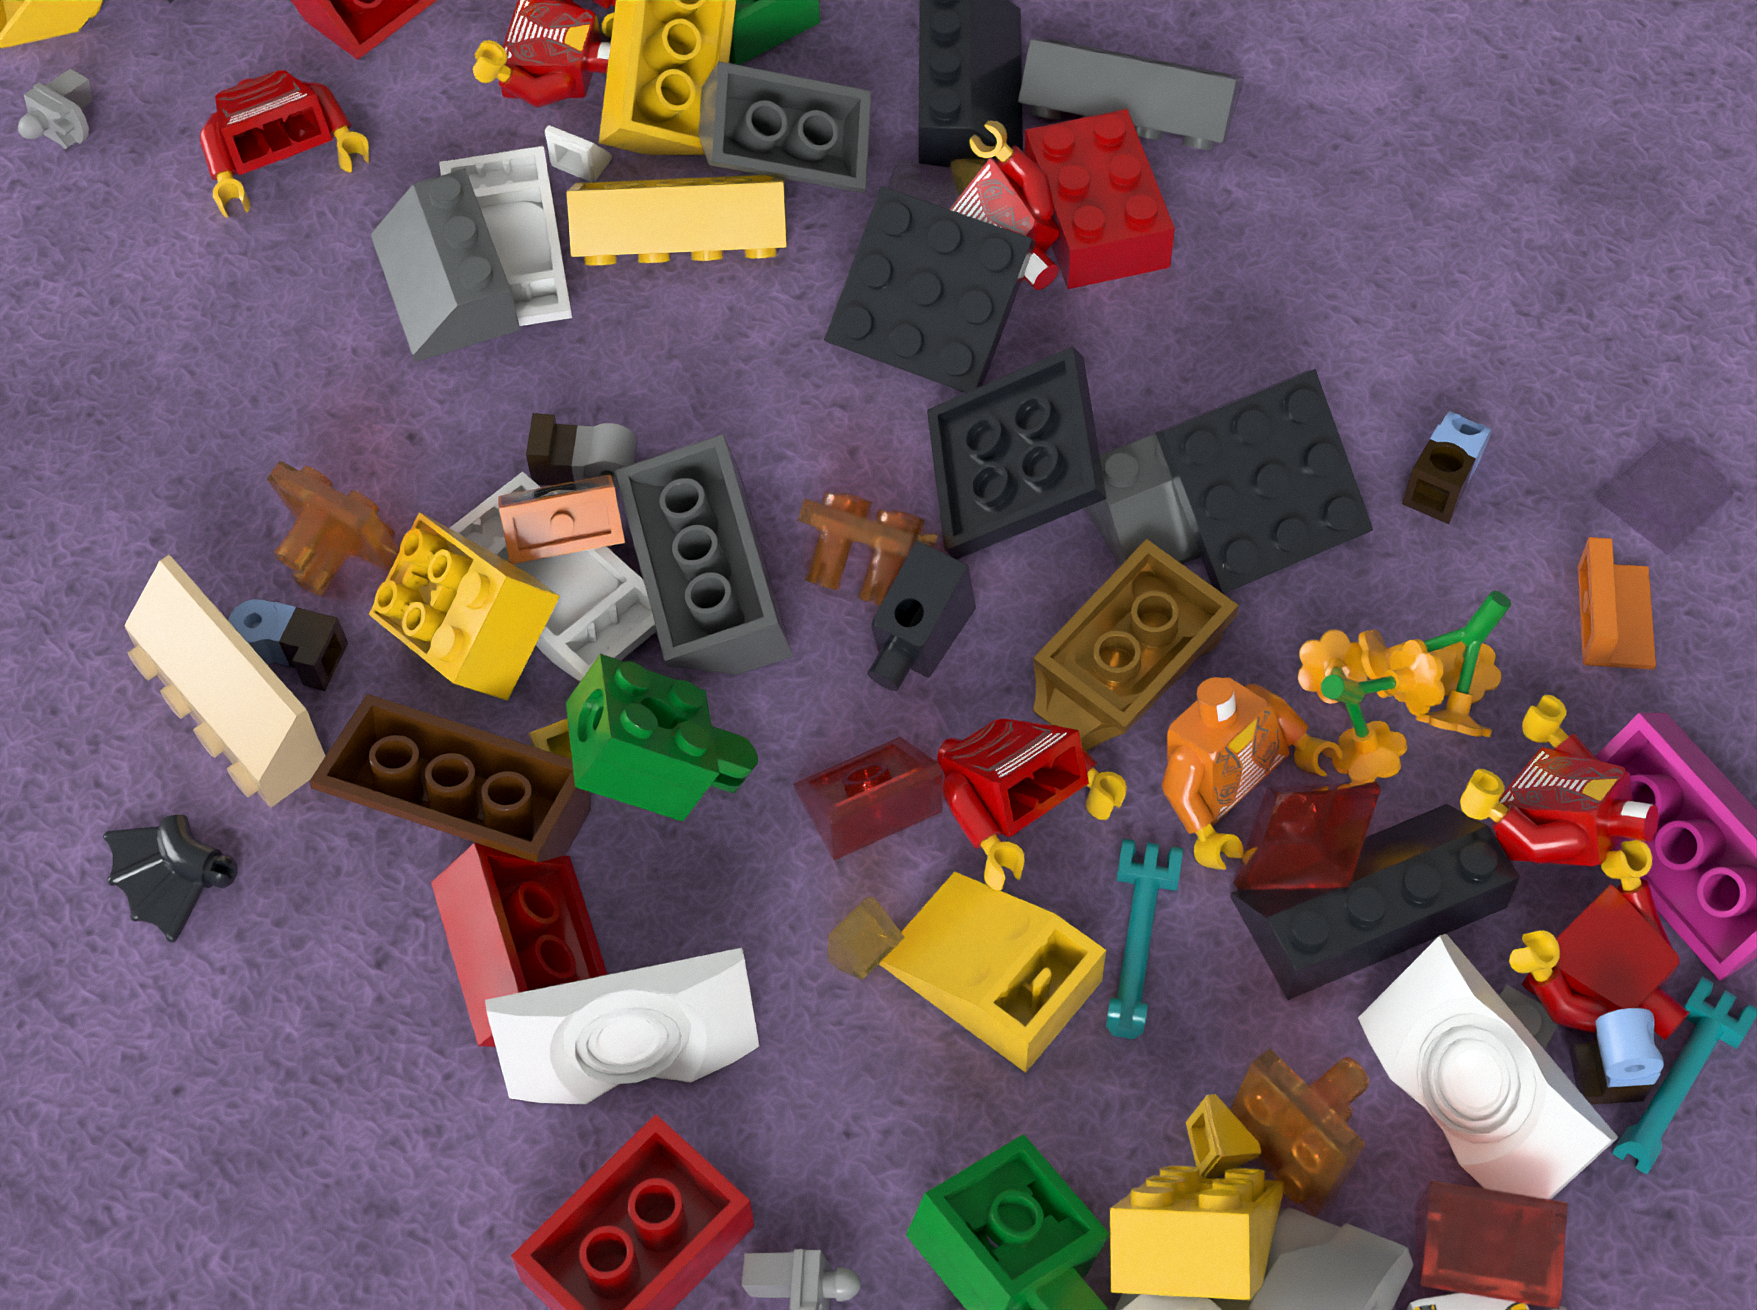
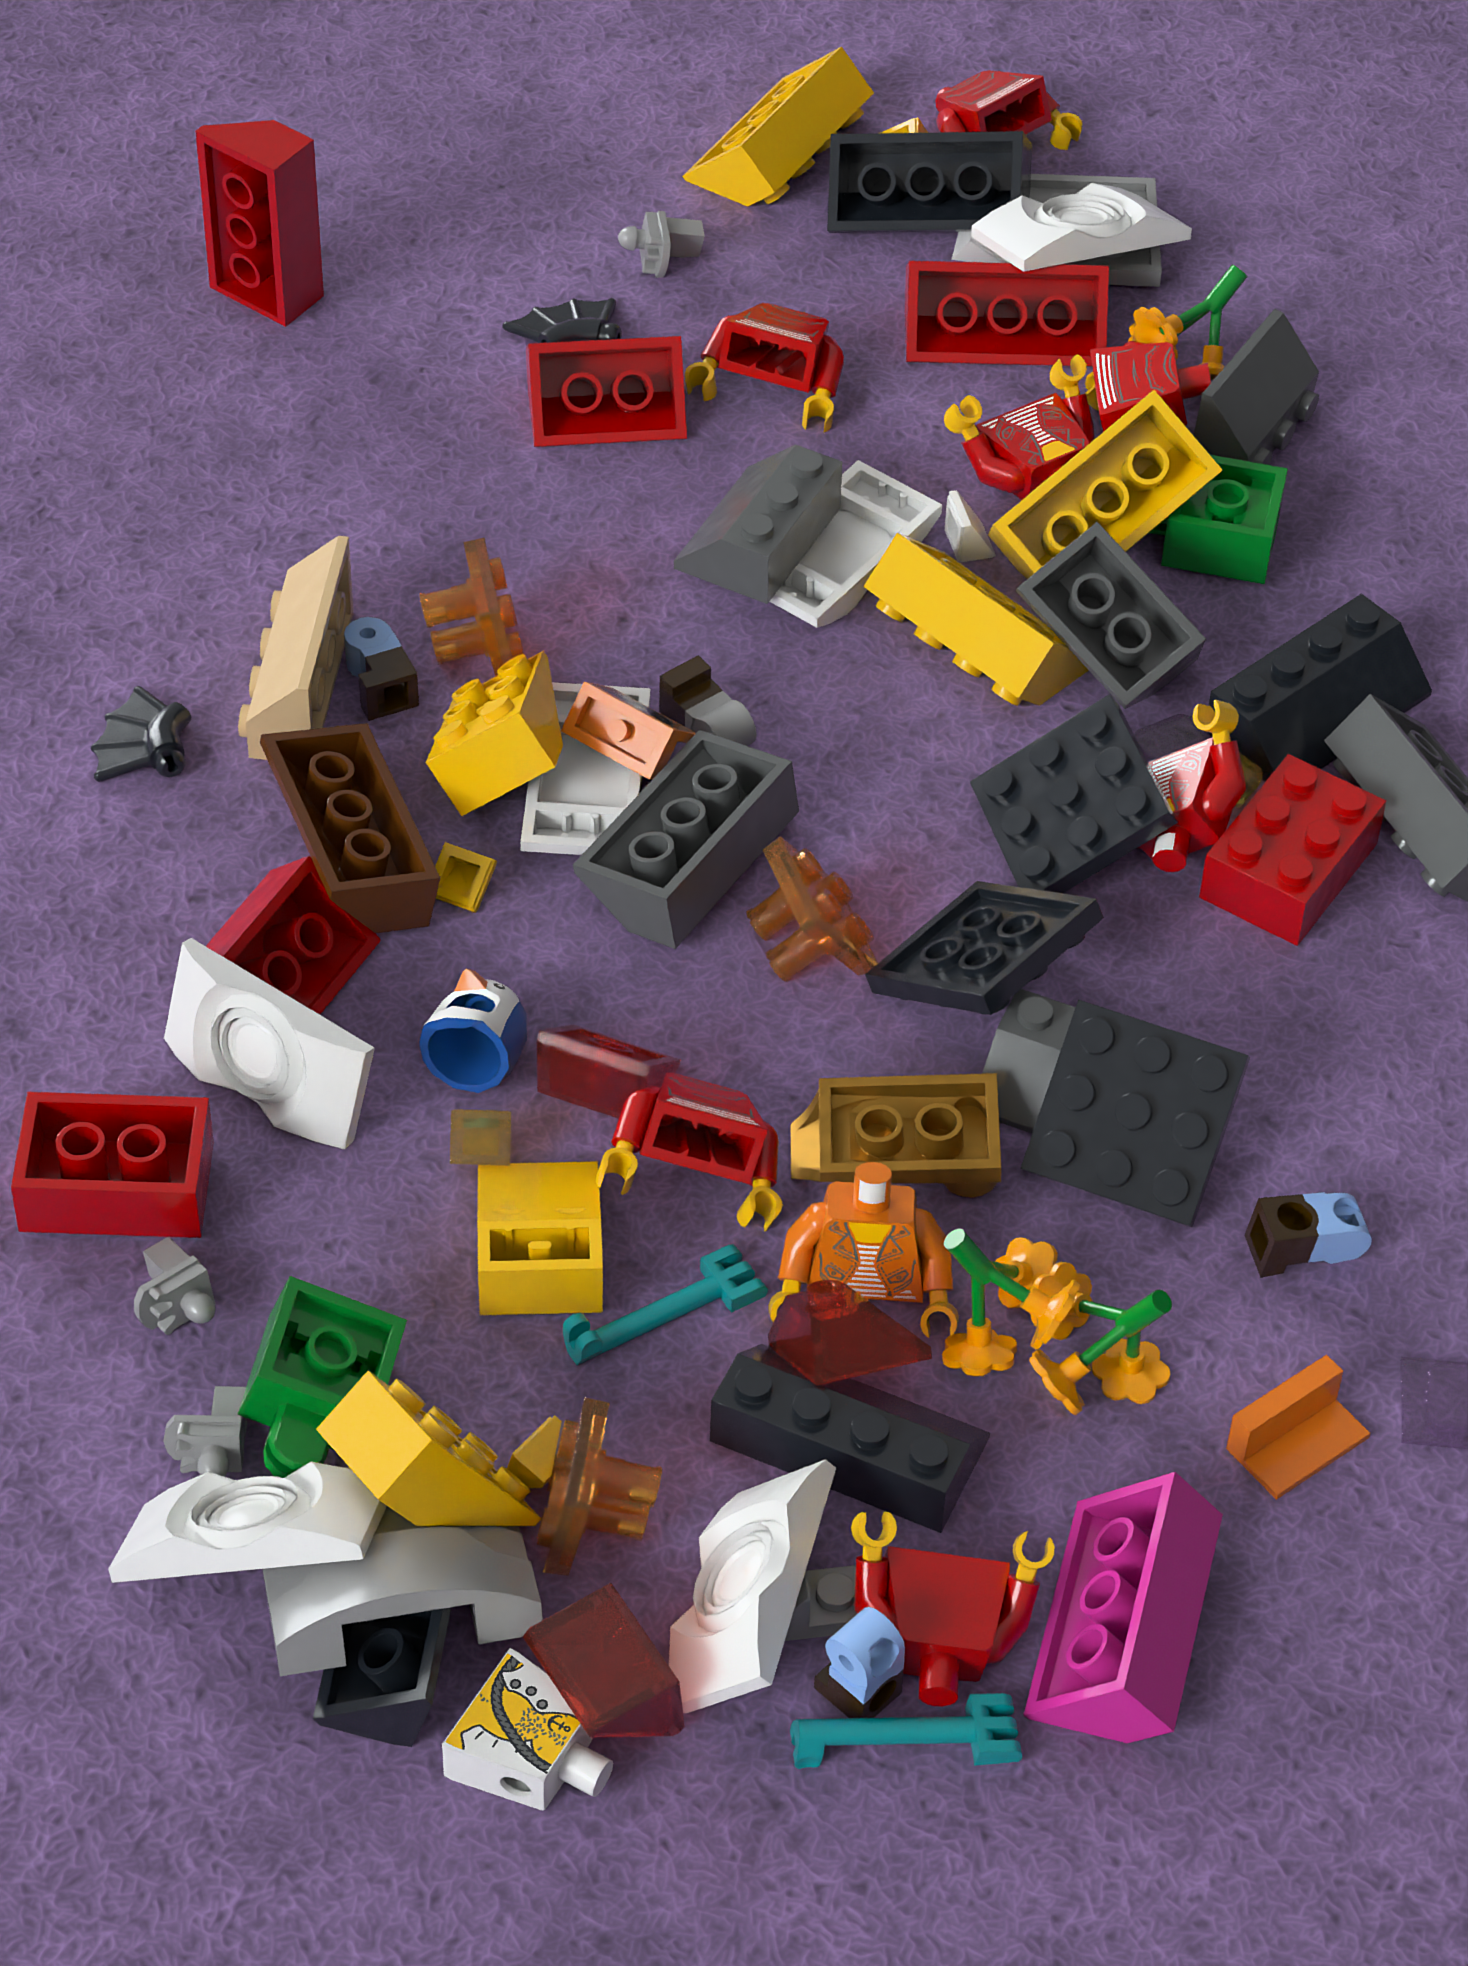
camera: 45 degrees right, 10 degrees down
green brick [566,653,758,822] -> none
black torso [867,540,976,691] -> none
red torso [1460,694,1658,866] -> none
none -> blue piece [419,968,527,1093]
none -> black arm [502,298,622,343]
none -> red slope [526,336,687,447]

